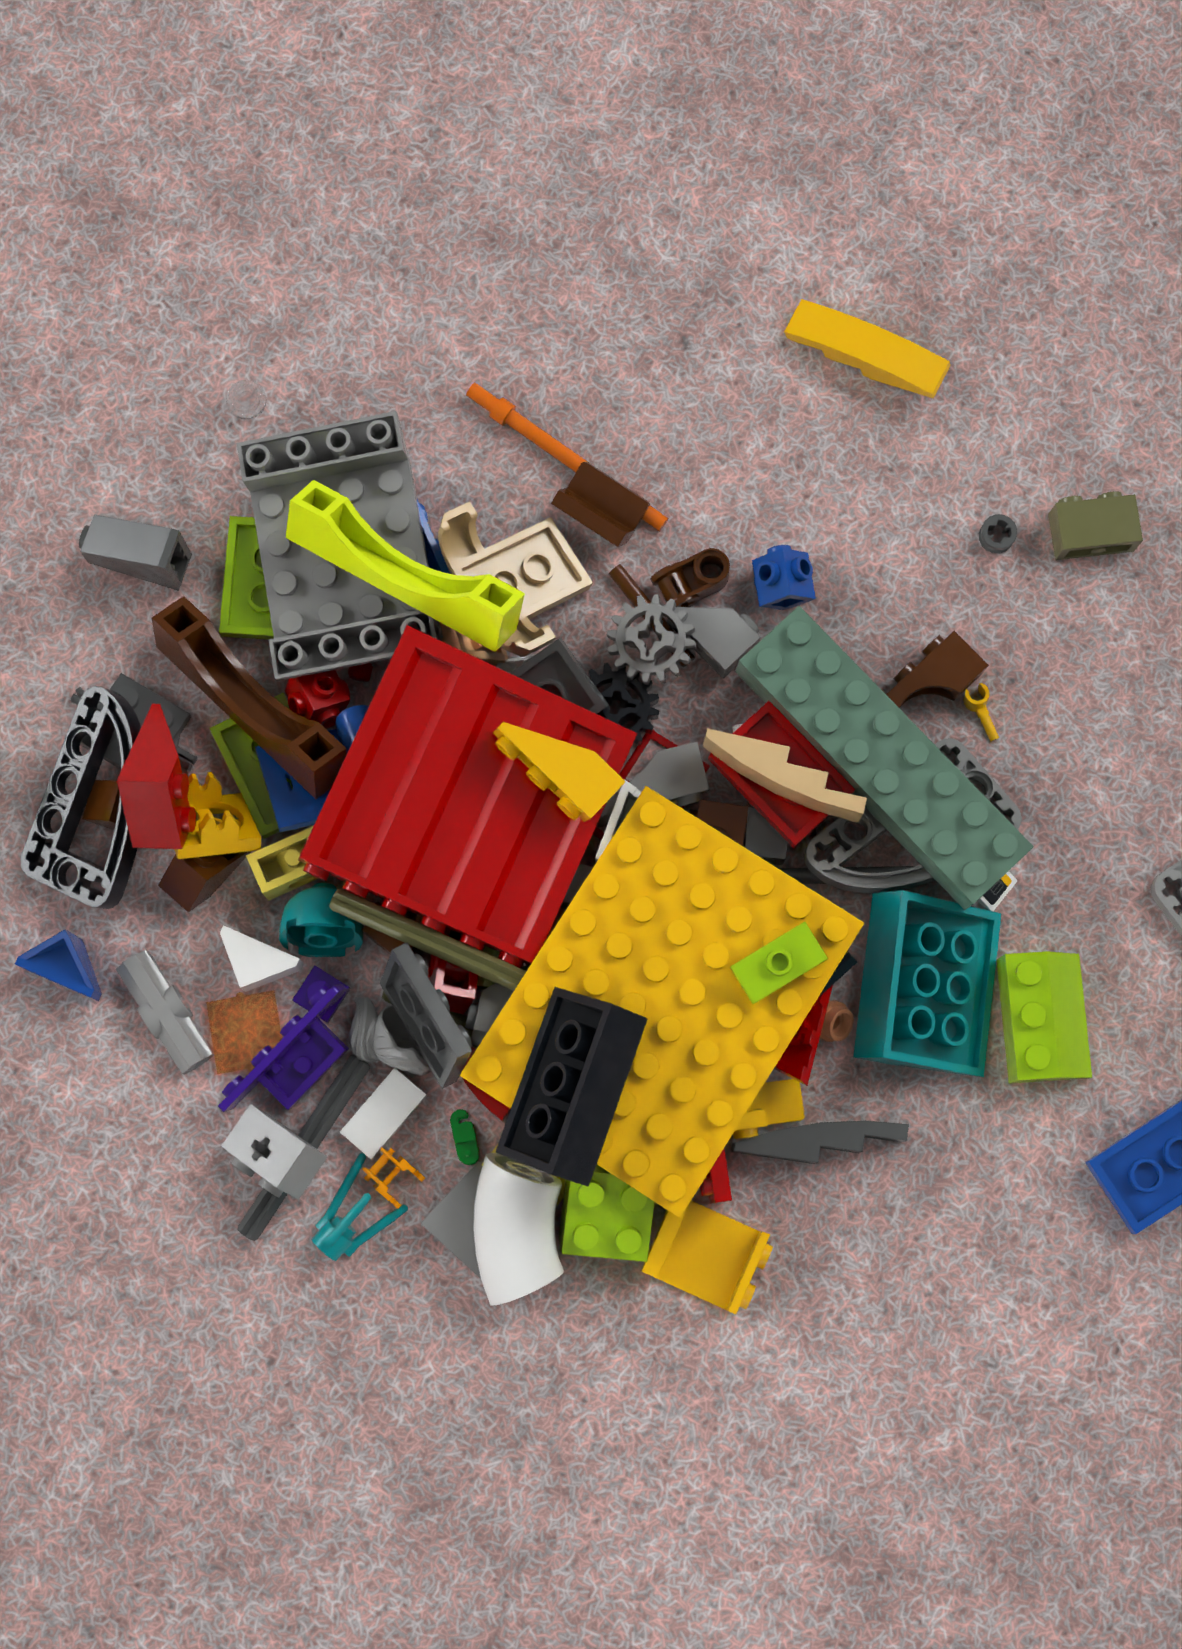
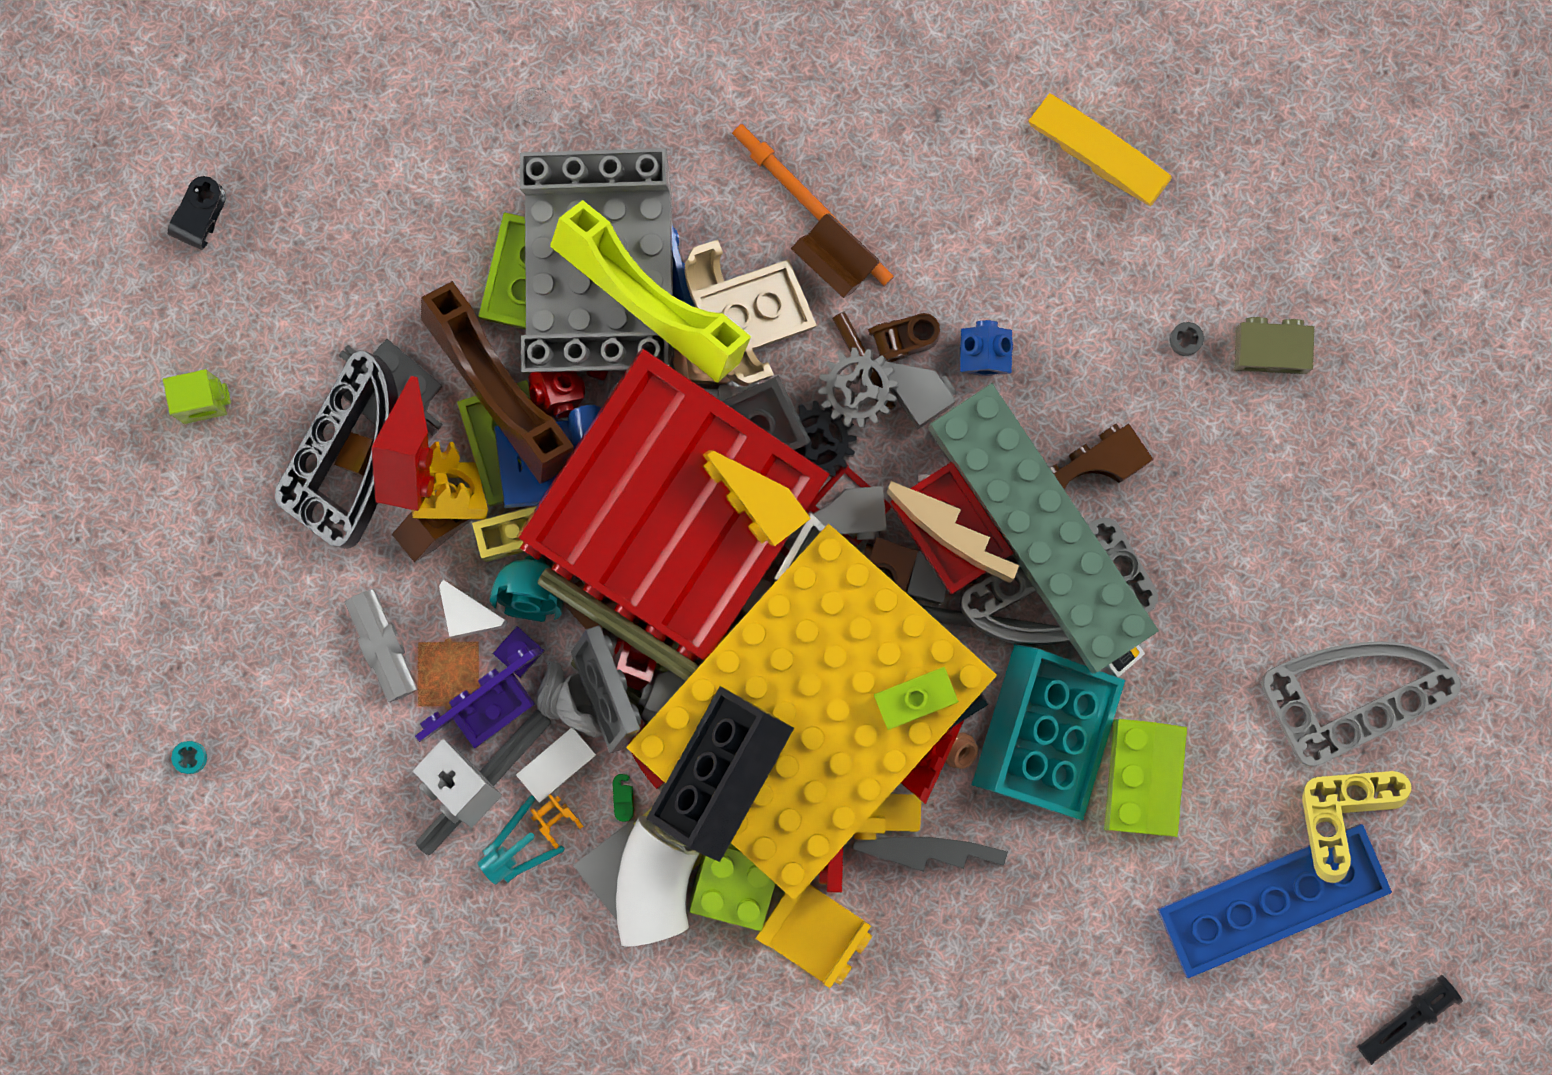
camera: 10 degrees right, 5 degrees up
blue slope [15,929,102,1001] -> none
slope [79,515,192,591] -> none
yellow hand [963,683,999,742] -> none

